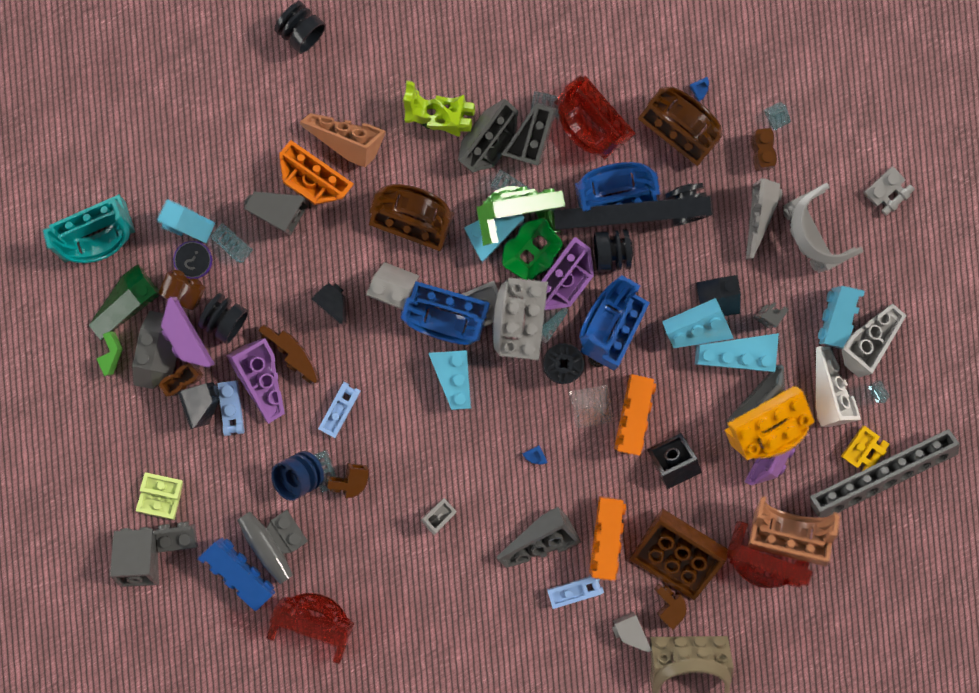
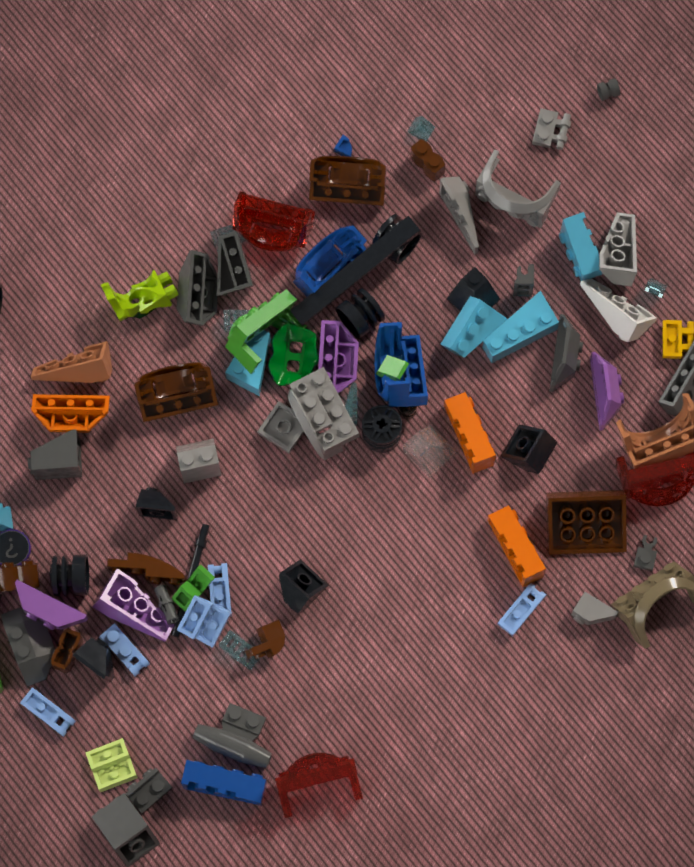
camera: 30 degrees left, 15 degrees down
clear light blue slope [210,223,253,263] -> none
dark blue wheel [271,451,324,501] -> none
blue piece [401,281,491,345] -> none
light grey slope [421,498,457,535] -> none
medium azure wedge [428,350,471,410] -> none
dark grey wedge [497,507,581,568] -> none
blue tile [522,445,548,465] -> none
reddish brown brick [654,584,687,630] -> none
light orange piece [724,386,815,460] -> none
none -> light blue plate [20,687,76,737]
none -> dark grey pin [154,585,179,624]
none -> black bar [171,524,210,637]
none -> bright green slope [171,565,215,612]
none -> light blue slope [177,595,232,648]
none -> black slope [279,559,328,614]
none -> slope [376,355,409,381]
none -> dark grey wheel [597,78,621,101]
none -> dark grey plate [633,535,657,571]

